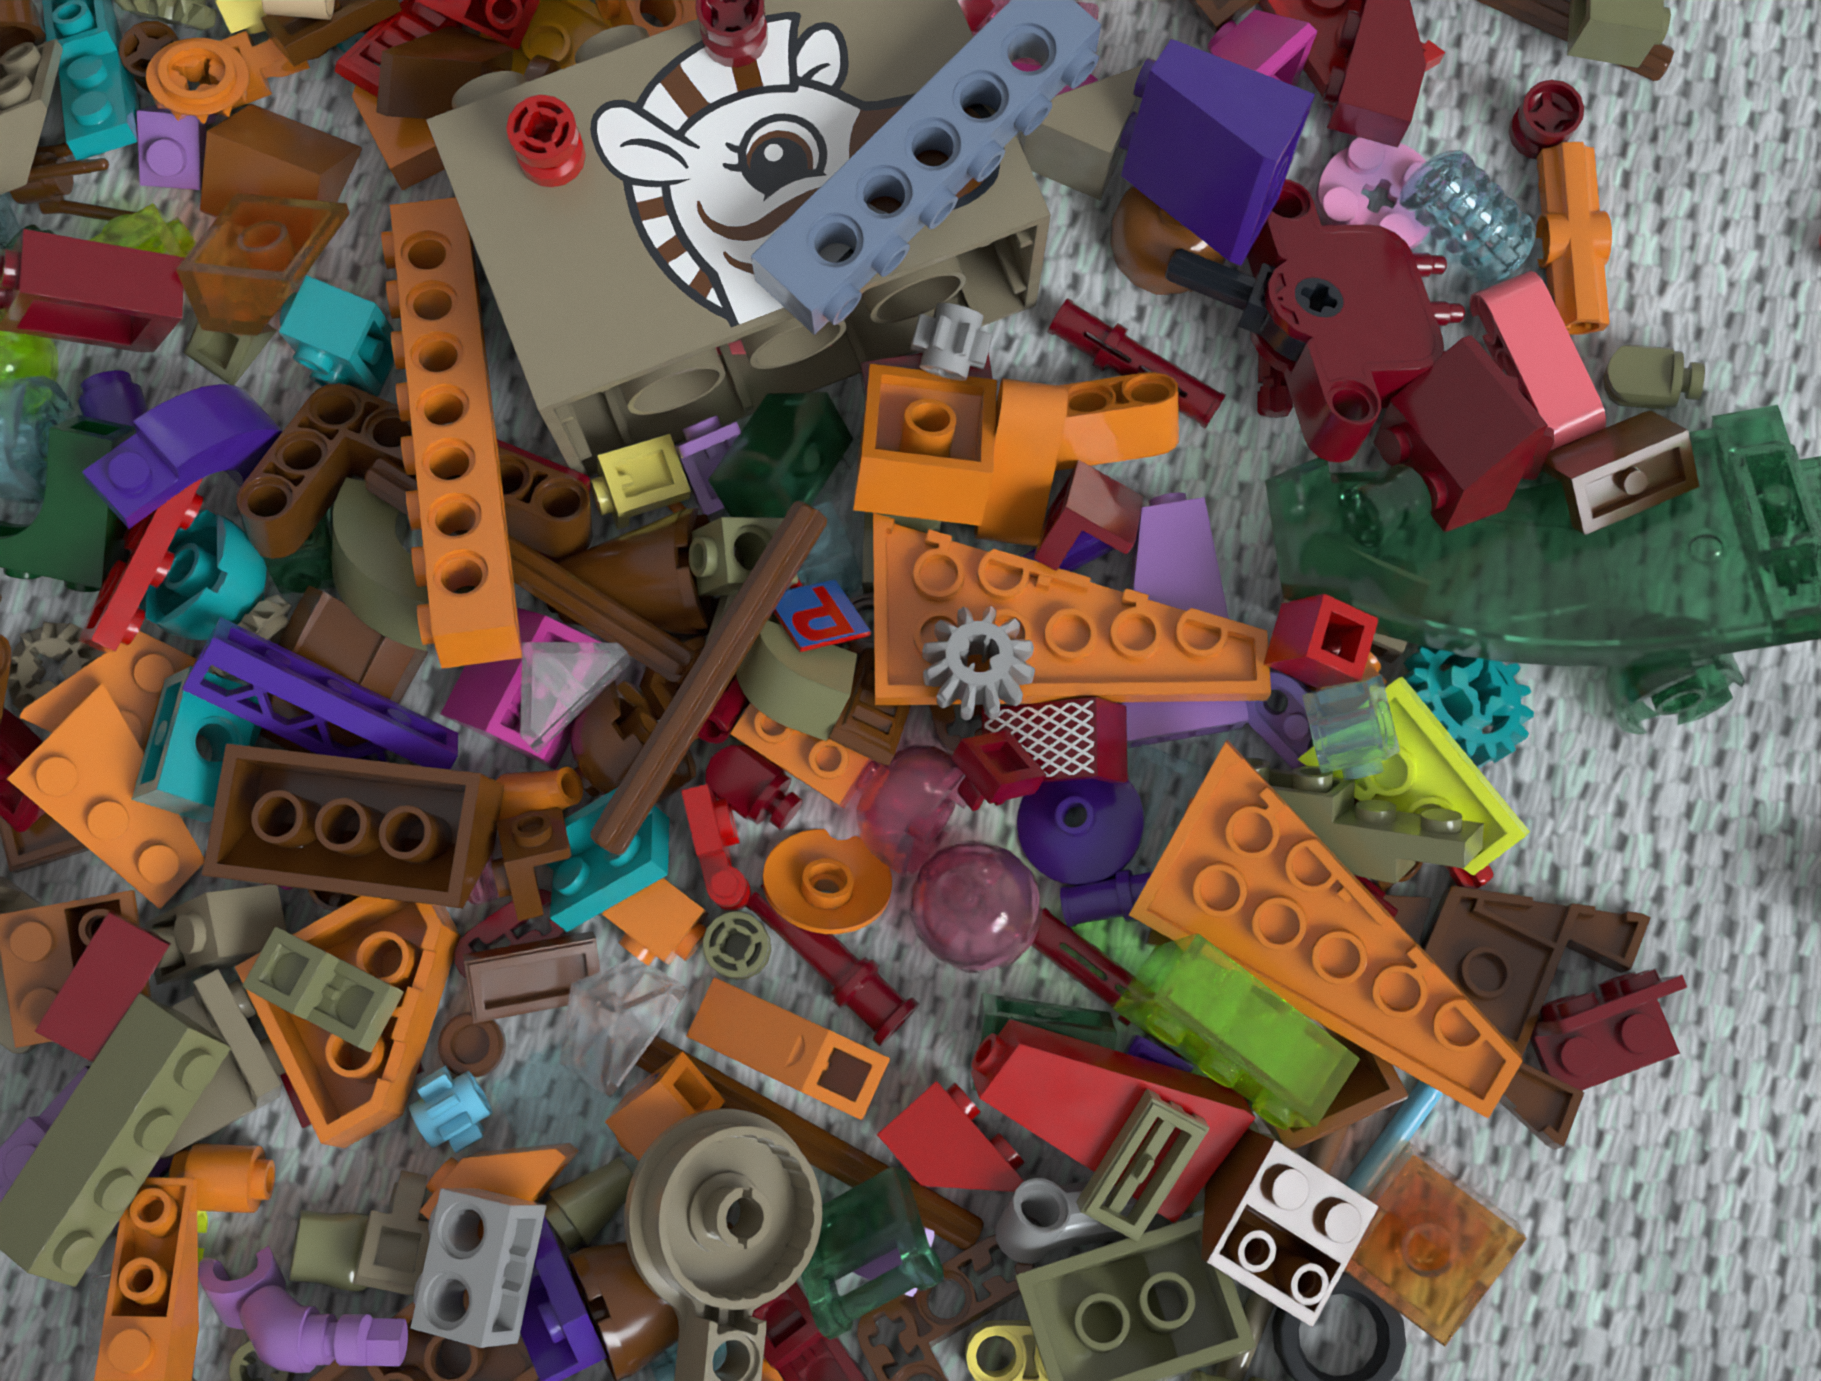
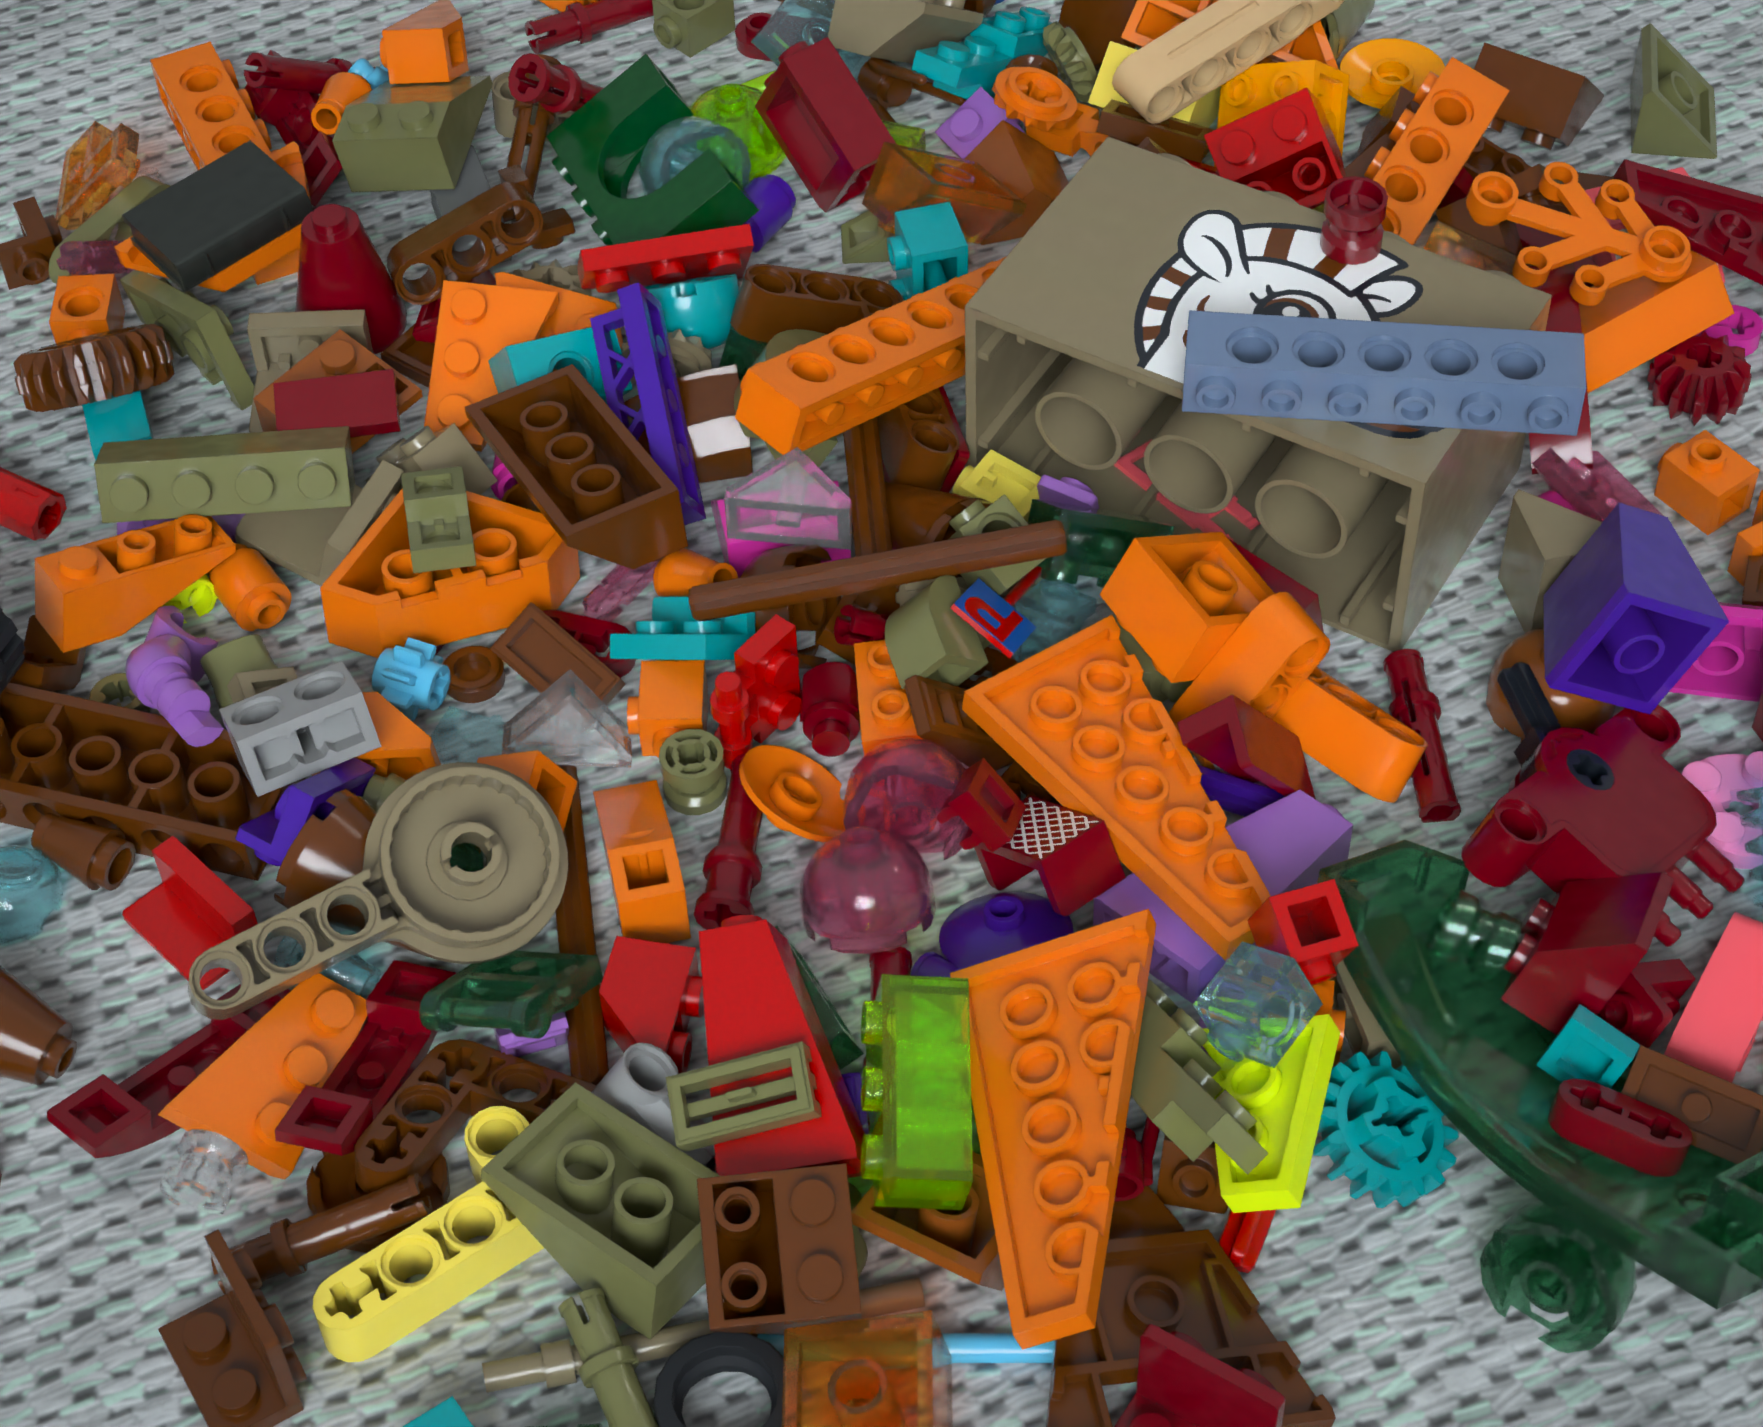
camera: 55 degrees right, 30 degrees down
dark purple arch [82,384,283,529] -> none
reddish brown bracket [491,808,571,921] -> none
red wheel [506,94,586,188] -> none
light grey gear [910,303,993,381] -> none
light grey gear [922,605,1035,720] -> none
none -> teal plate [1536,1004,1641,1089]
none -> dark red beam [1548,1078,1693,1177]

